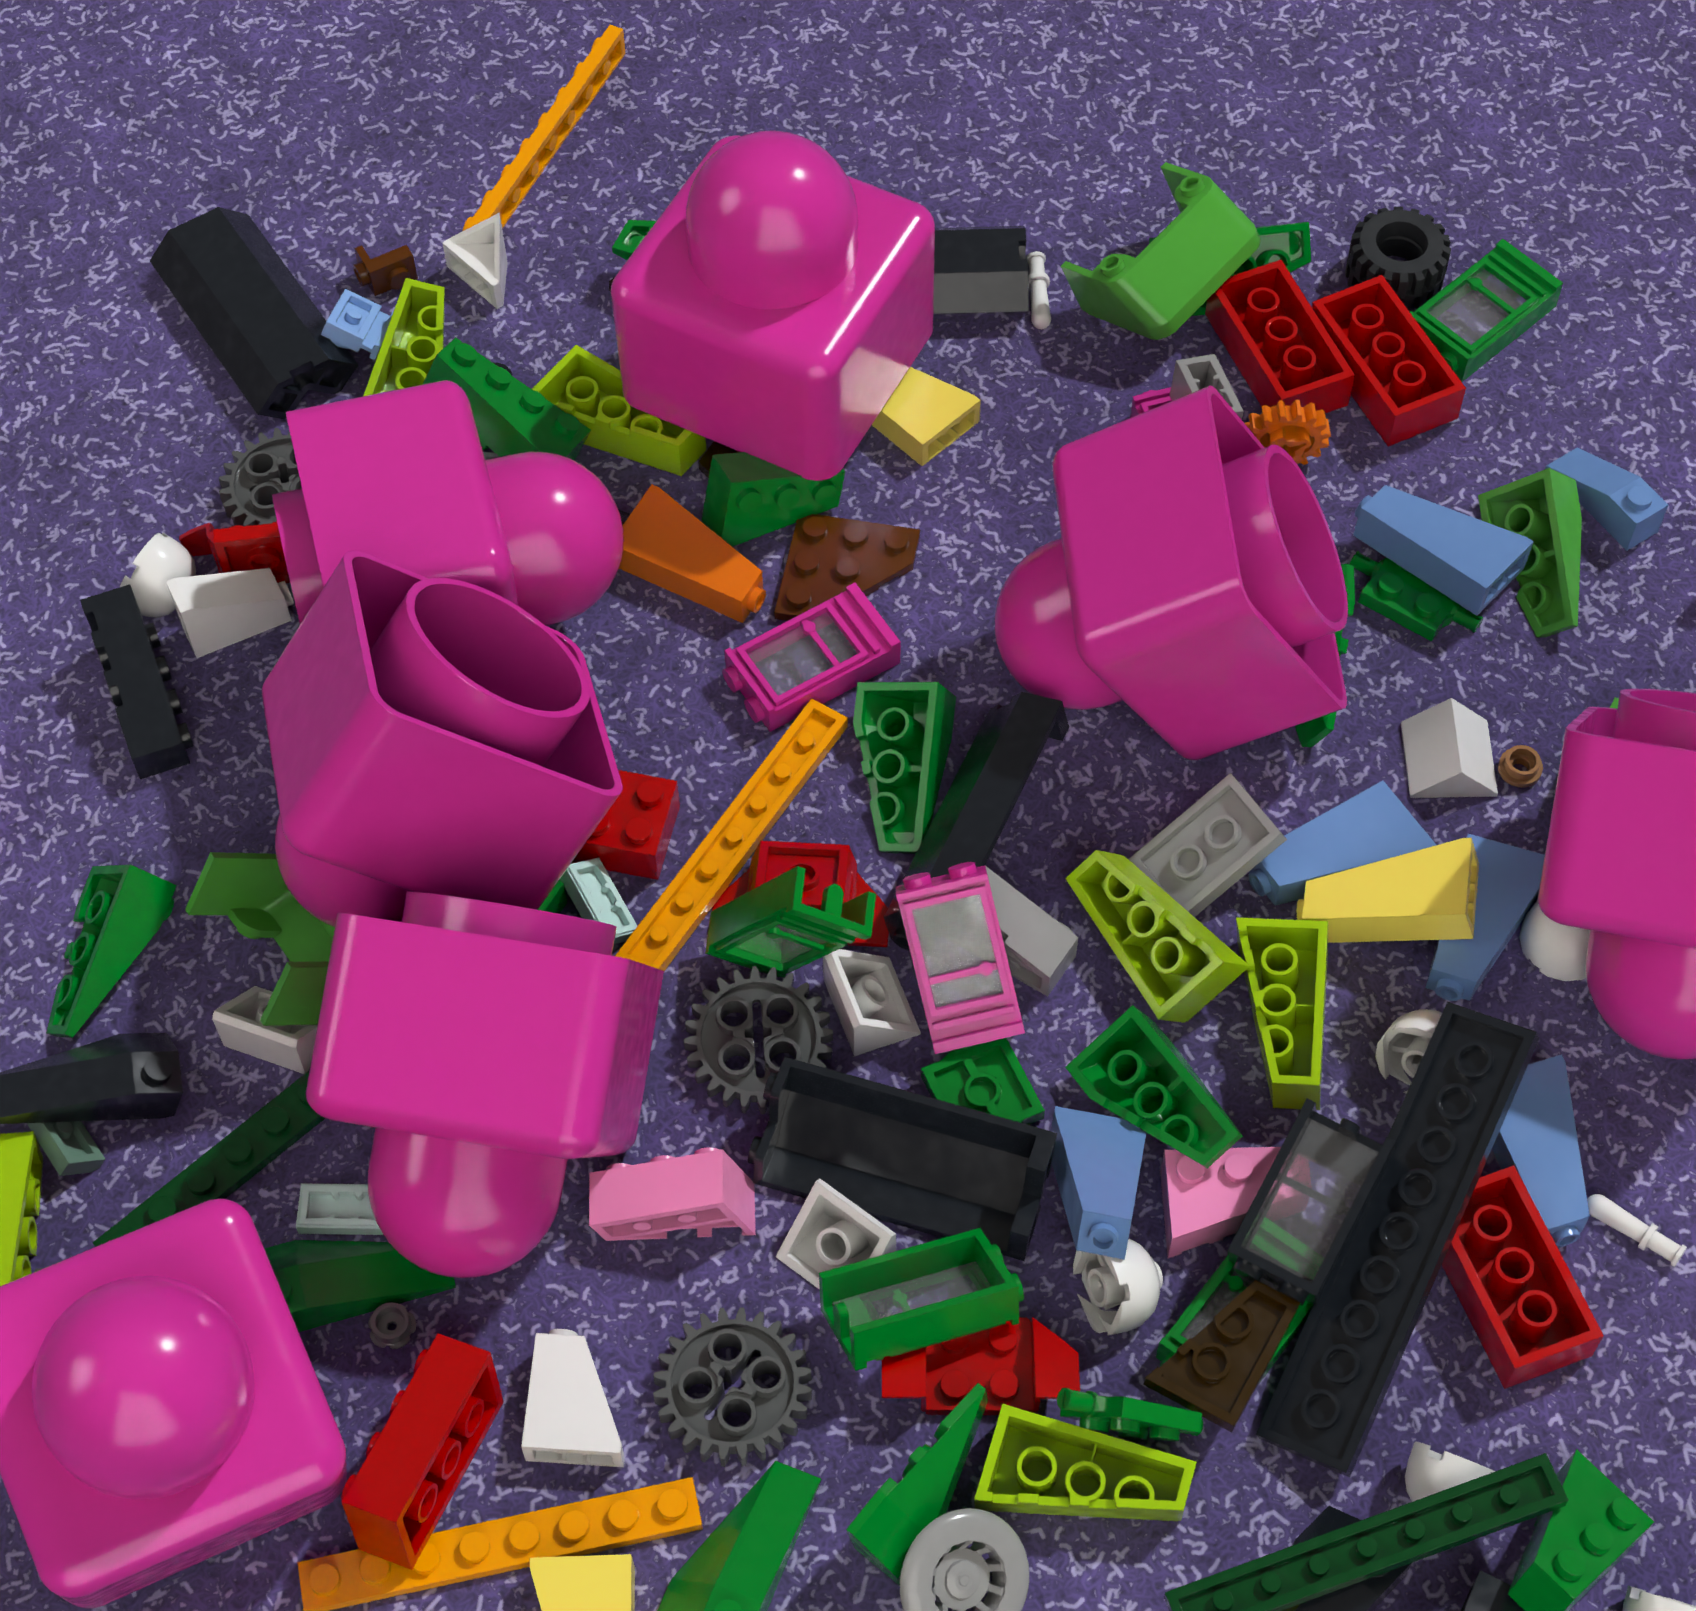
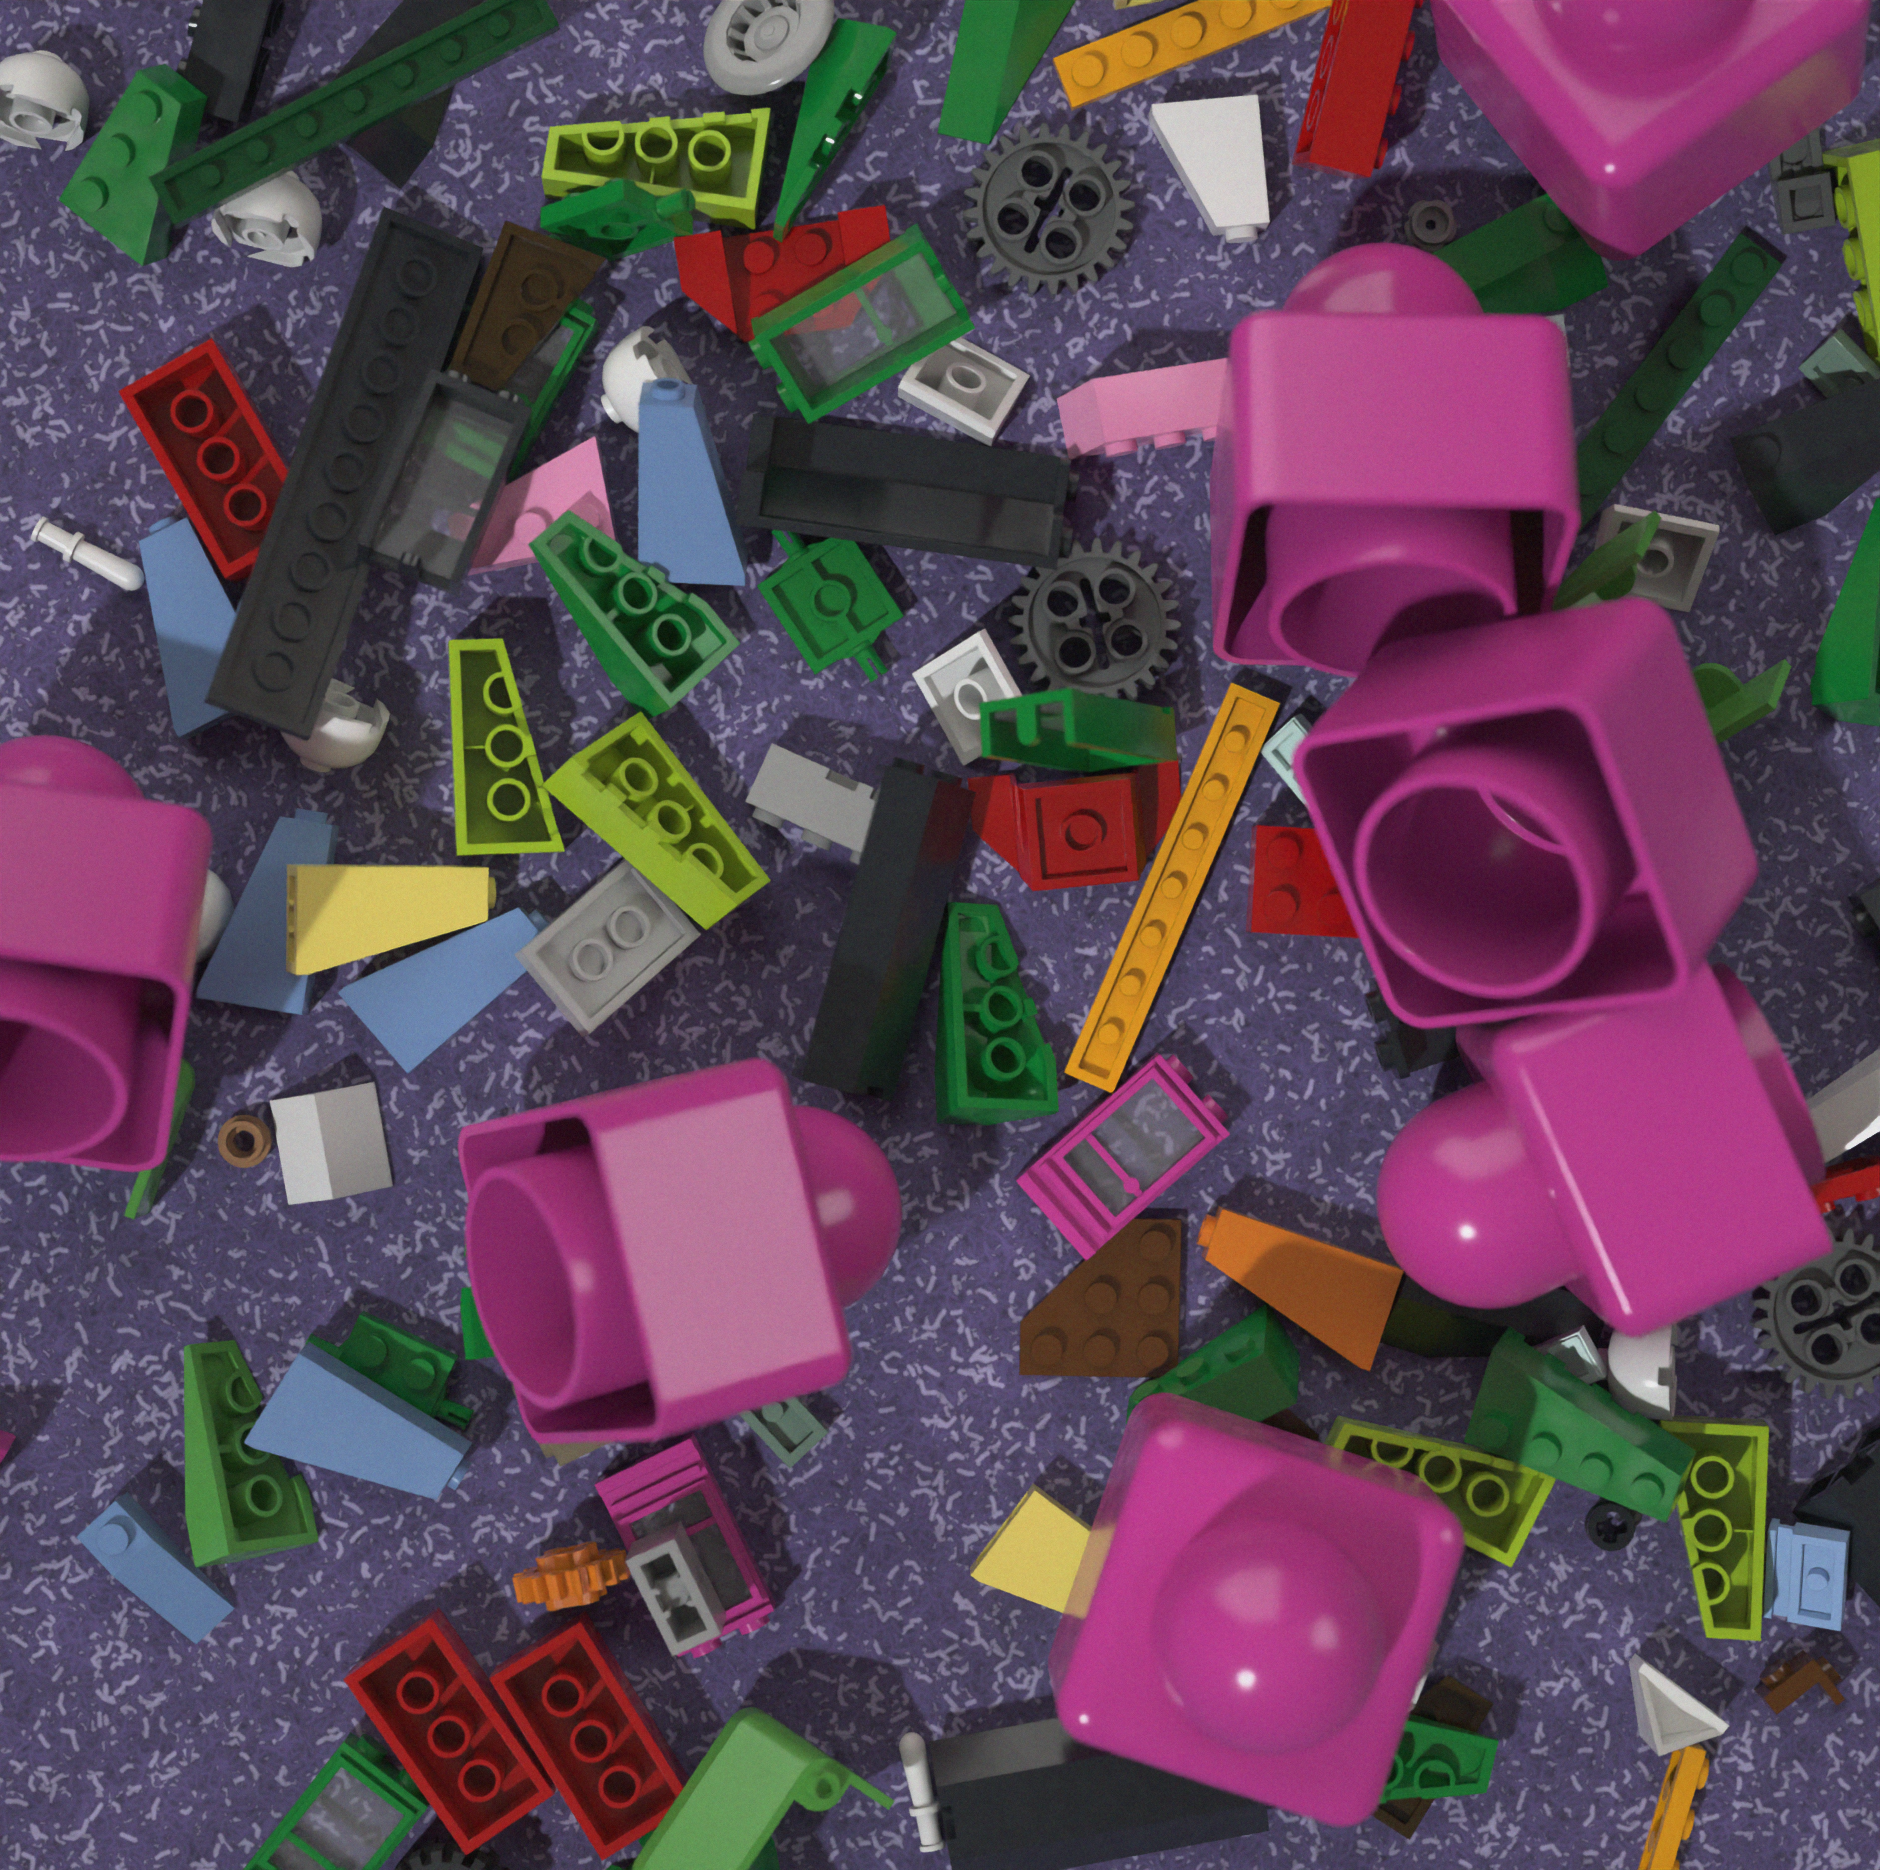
camera: 170 degrees right, 30 degrees up
dark pink door [896,862,1025,1054] -> none

